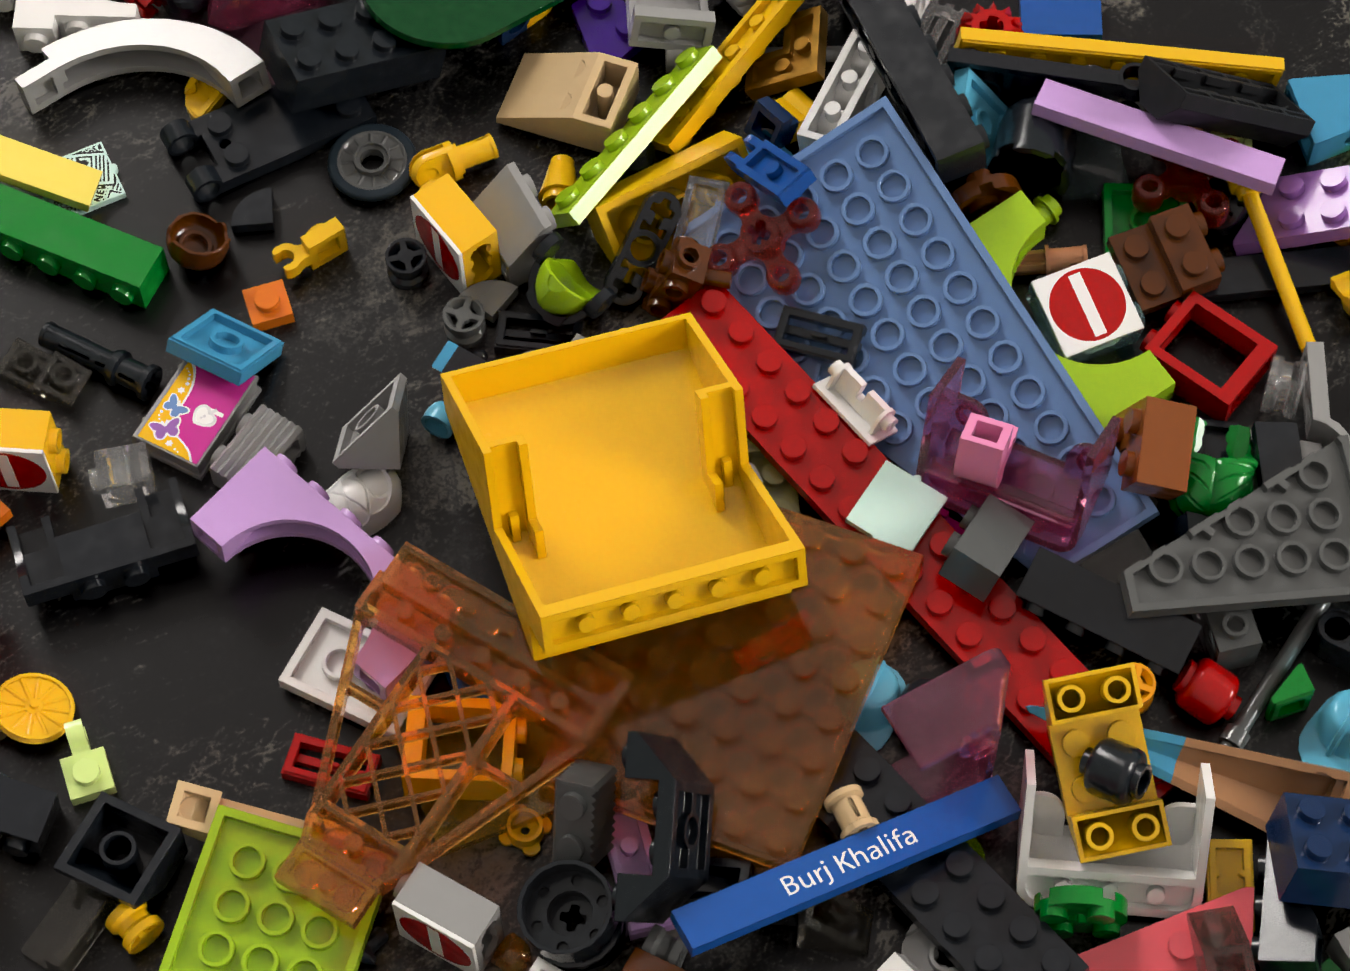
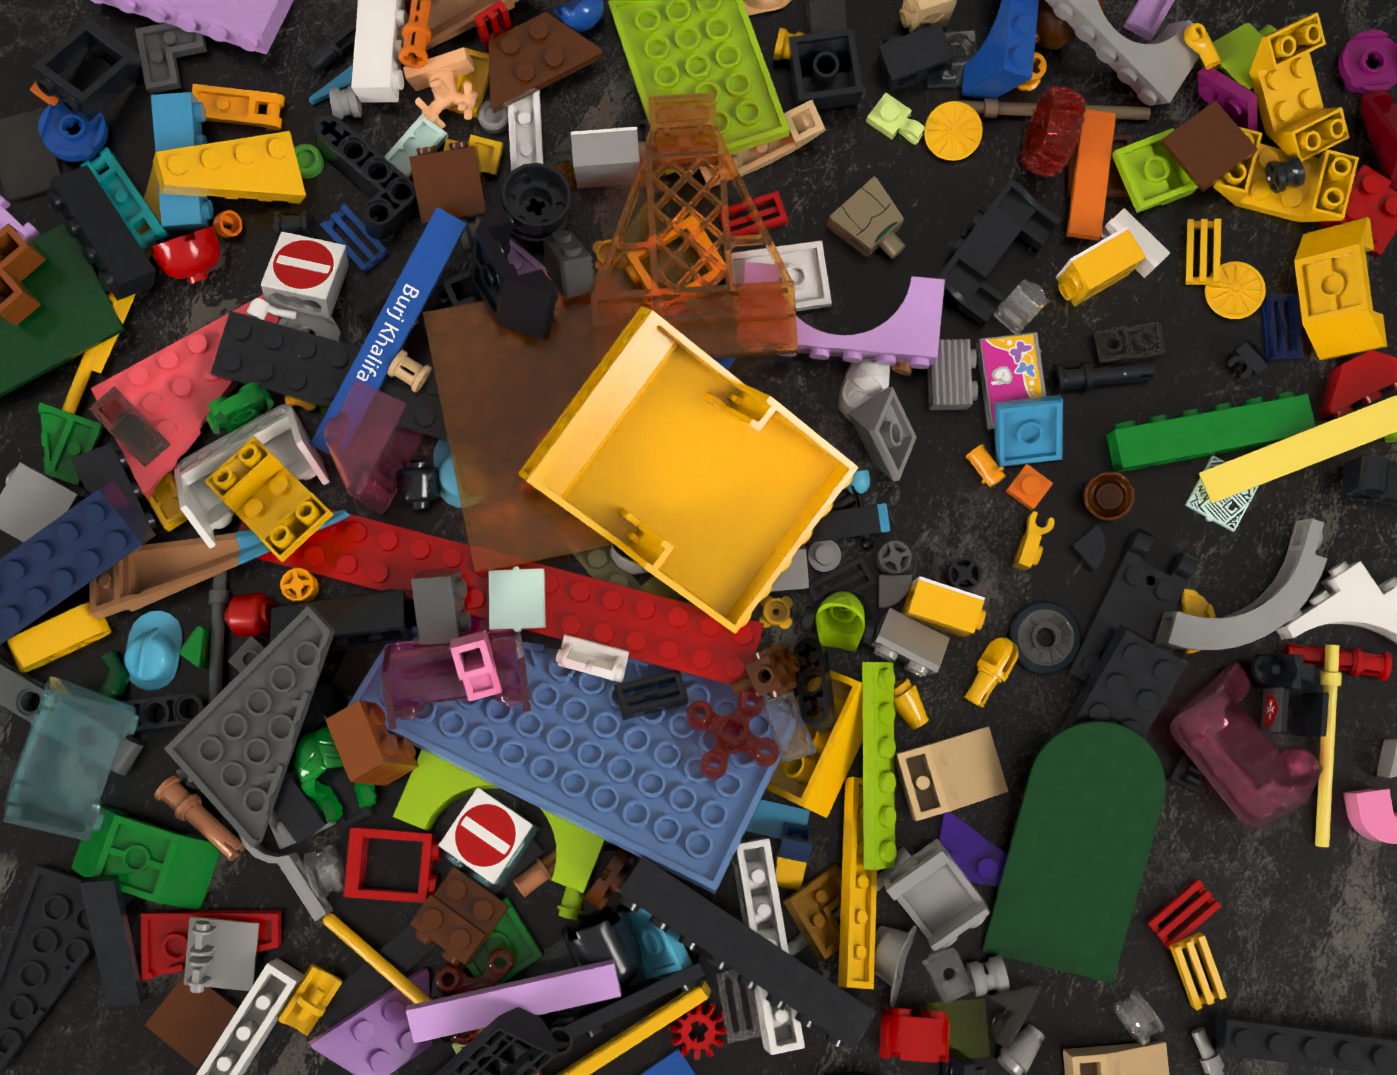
camera: 140 degrees right, 20 degrees up
blue hinge [724,133,817,207] -> none
black head [1079,738,1152,806] -> none
none -> dark tan torso [827,176,906,259]
none -> light orange pin [966,444,1006,488]

